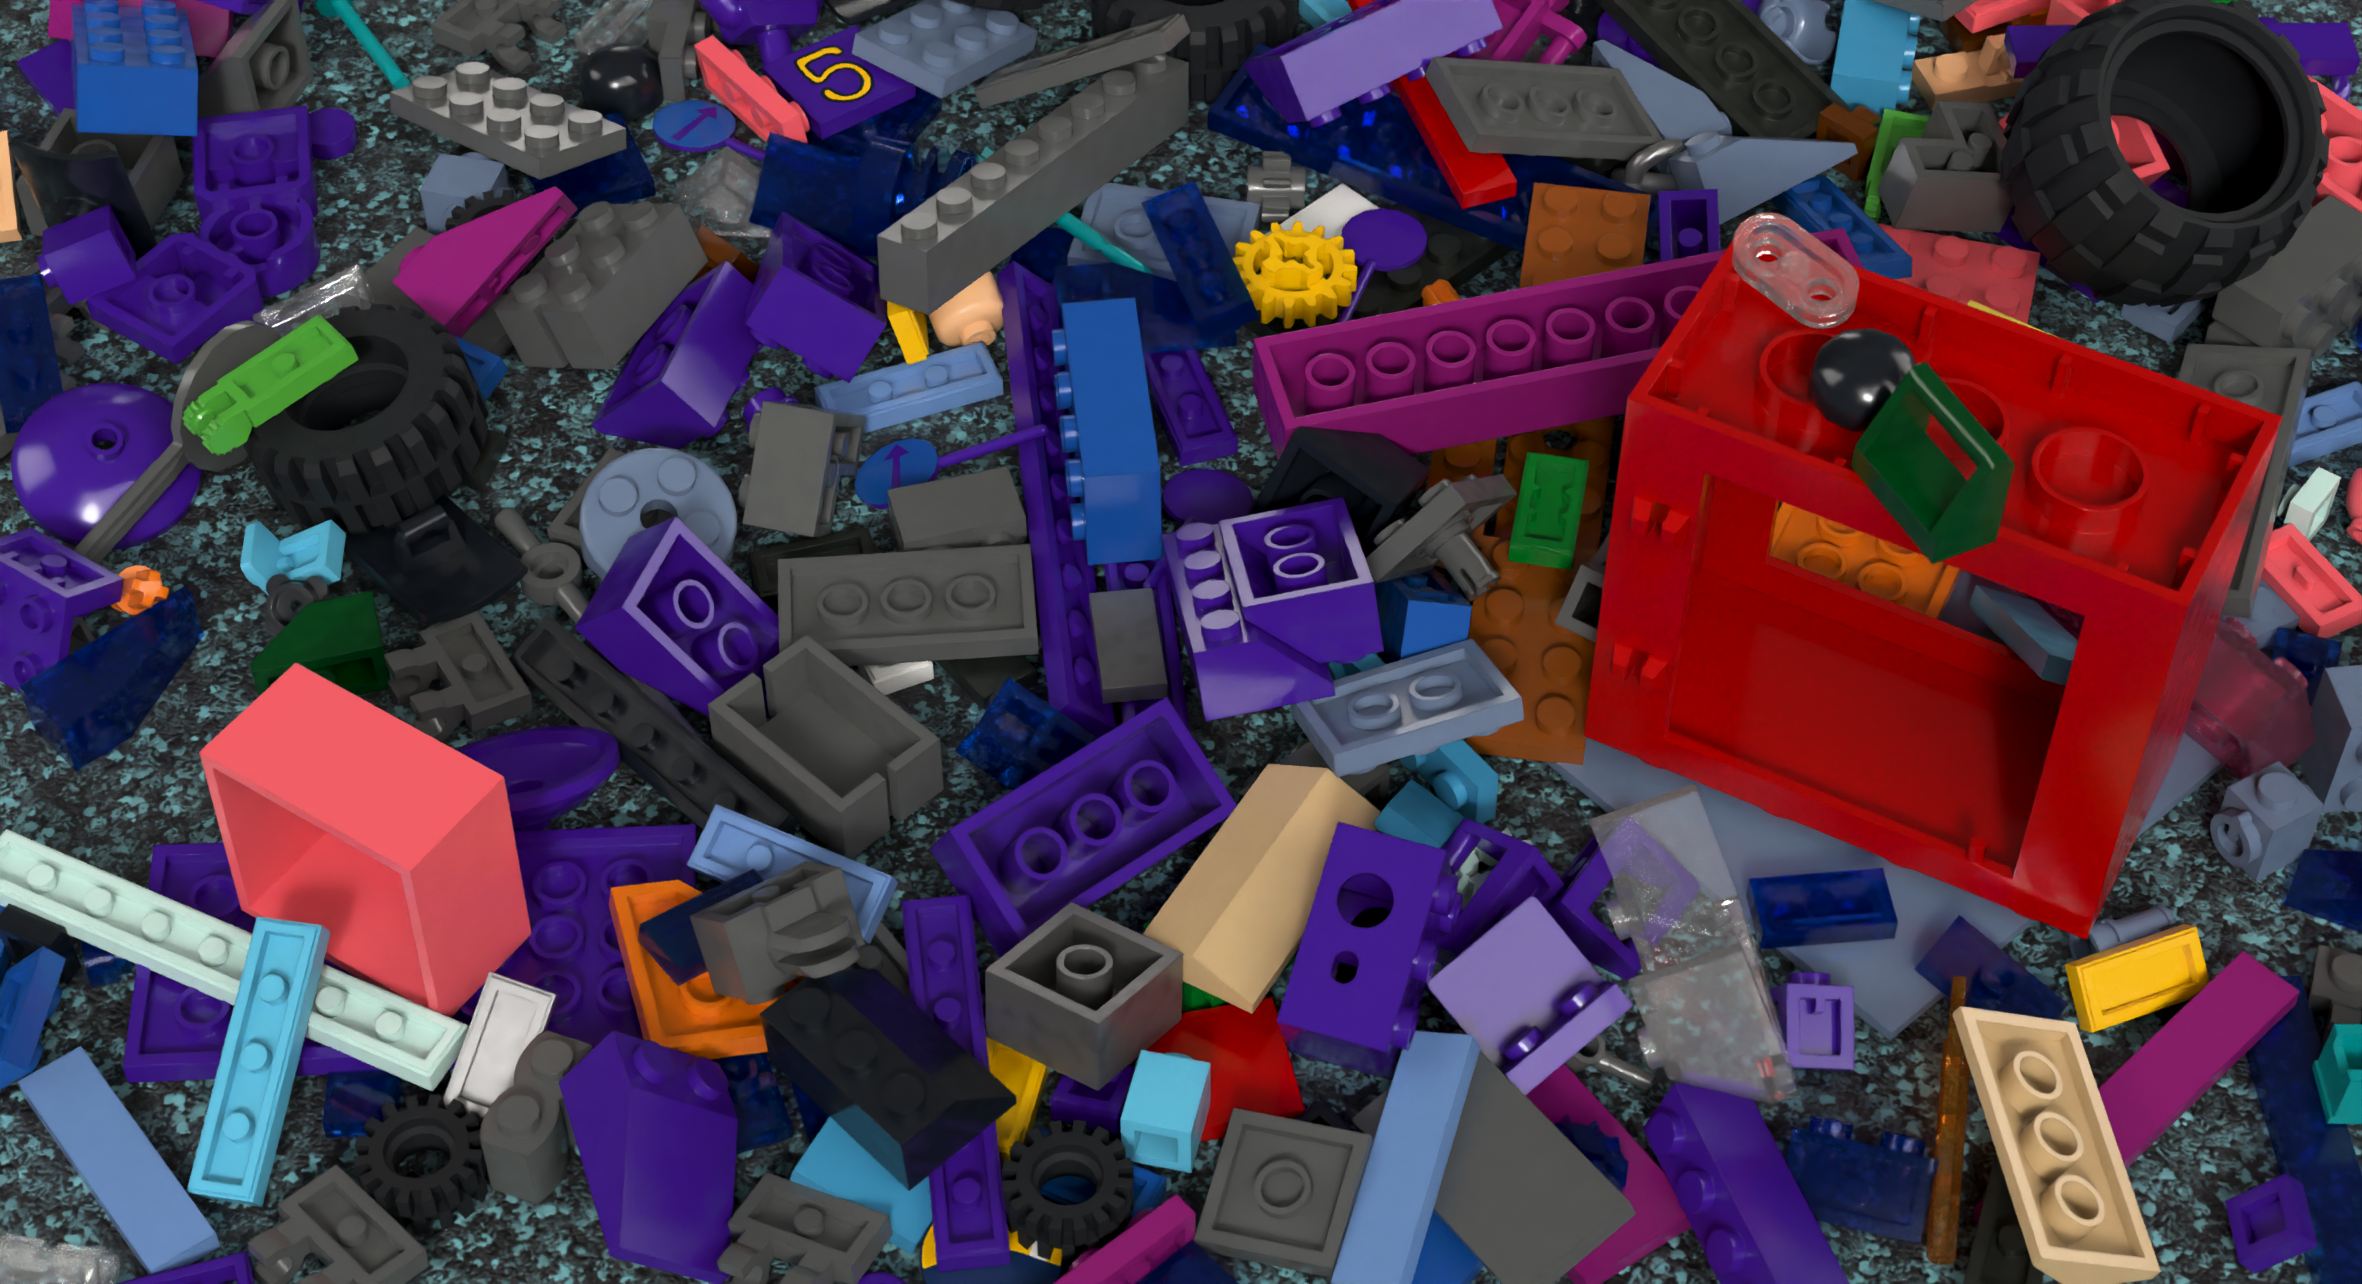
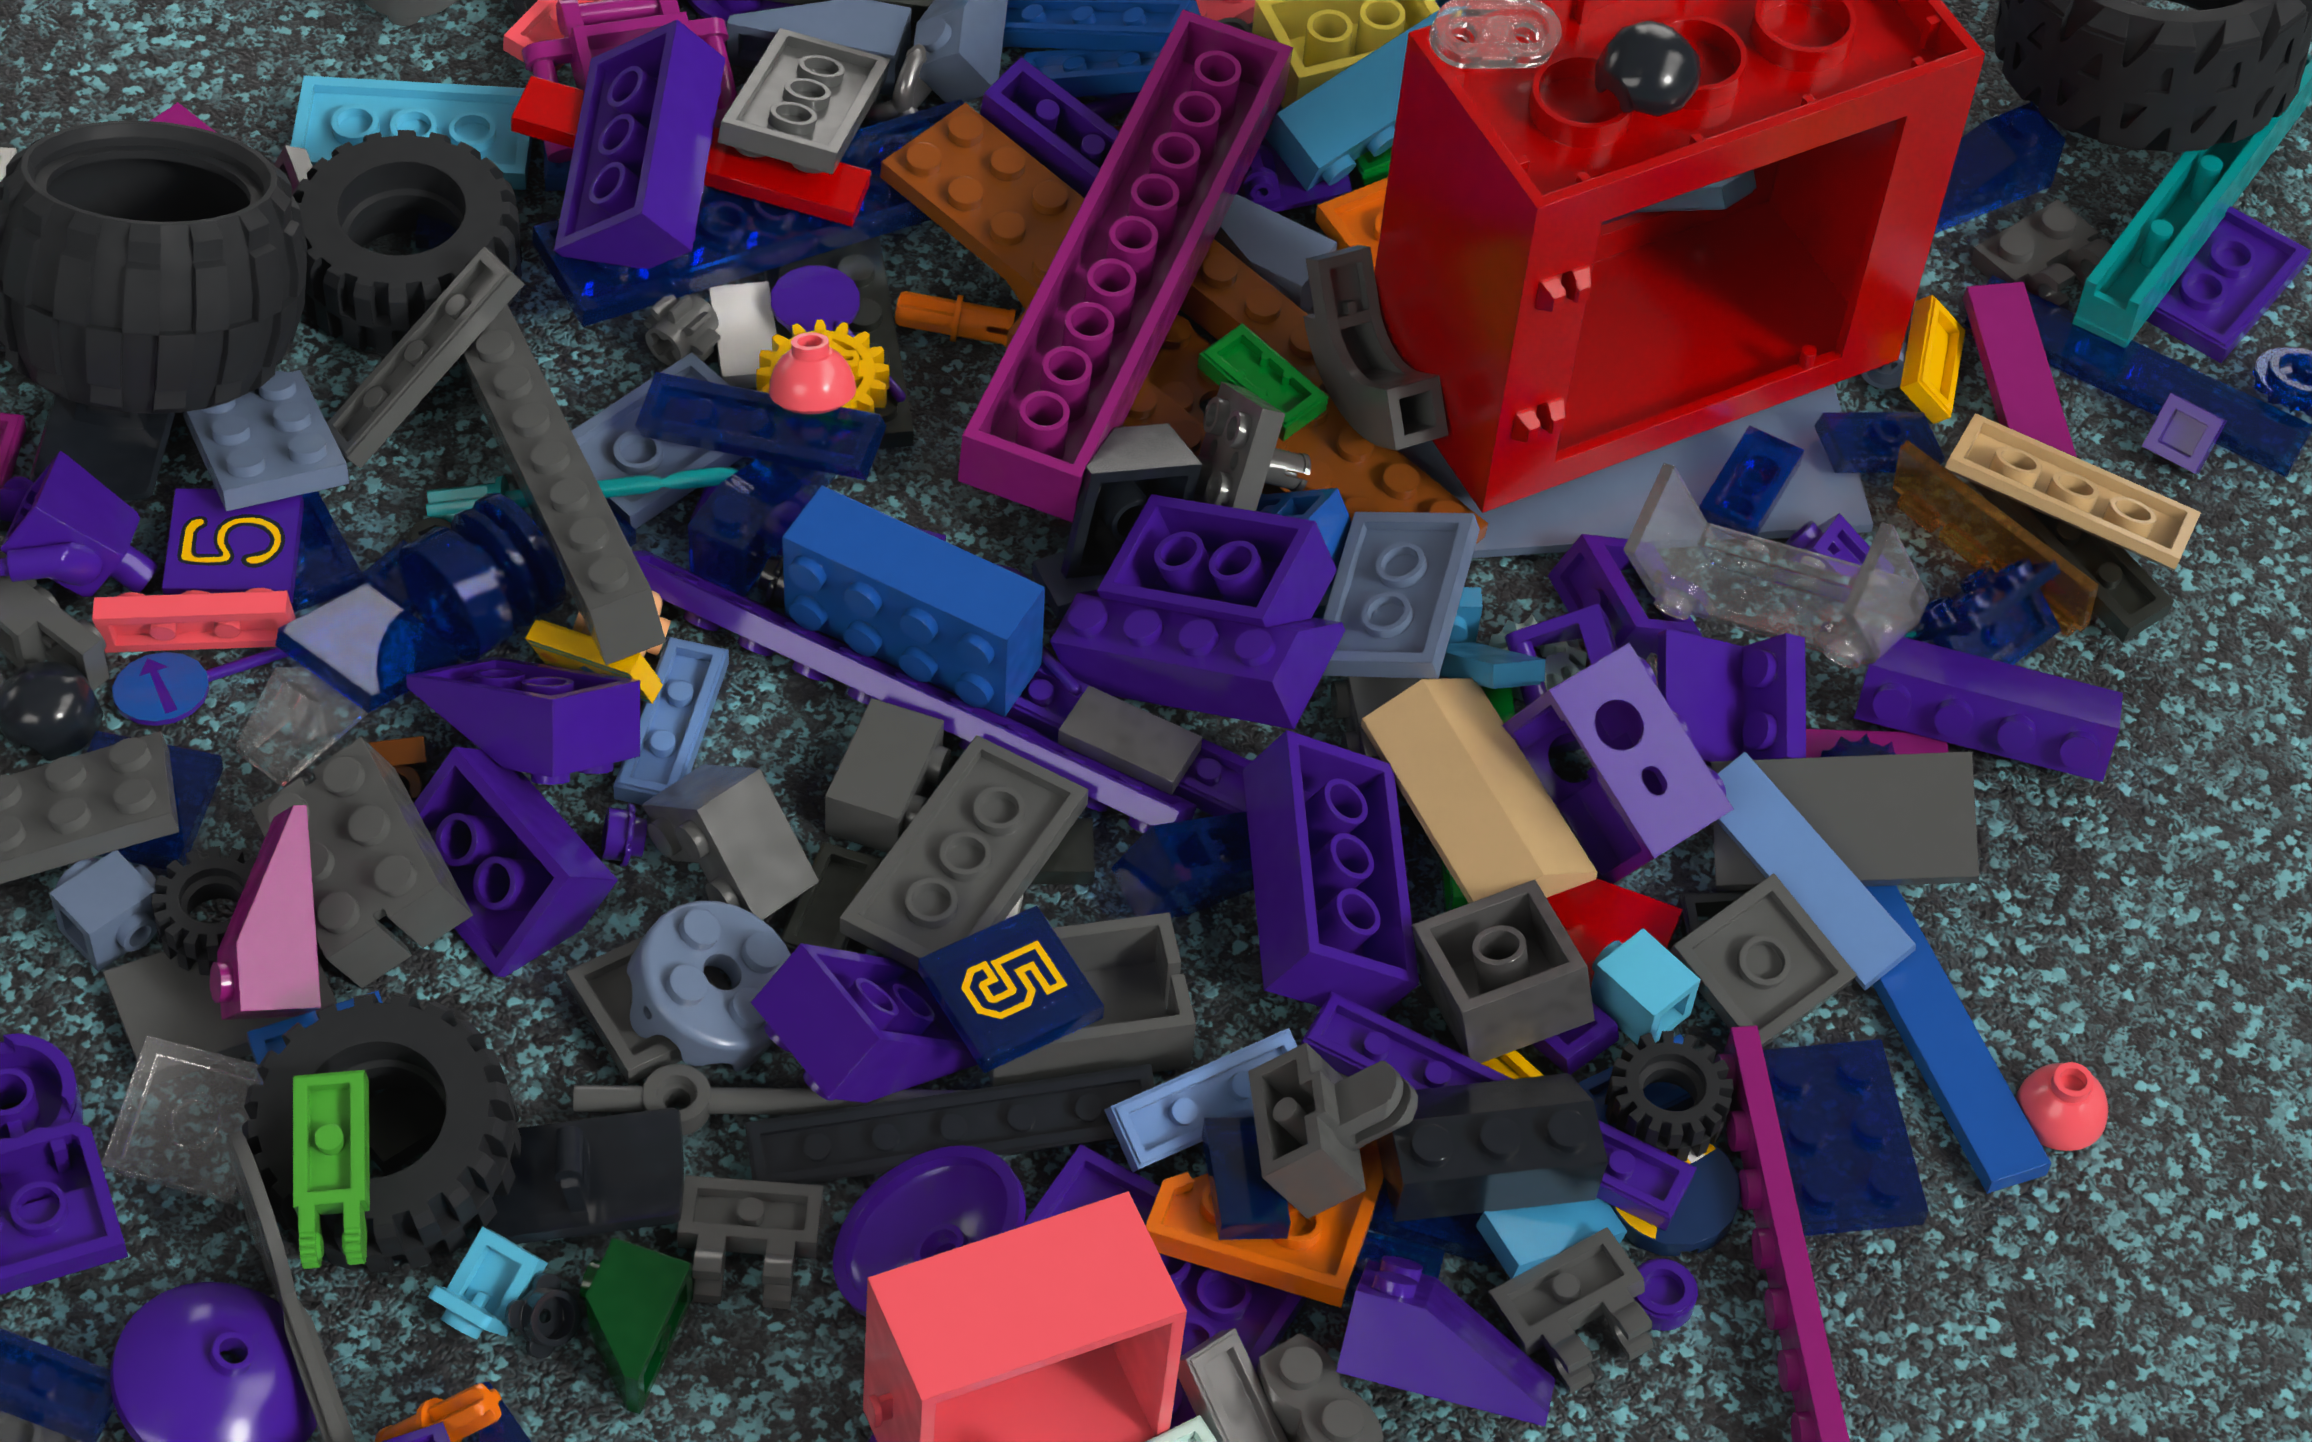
camera: 60 degrees left, 5 degrees up
blue piece [854,424,1049,509] -> none
dark green tile [1851,362,2015,564] -> none
none -> coral brick [769,332,856,414]
none -> clear blue tile [918,906,1104,1073]

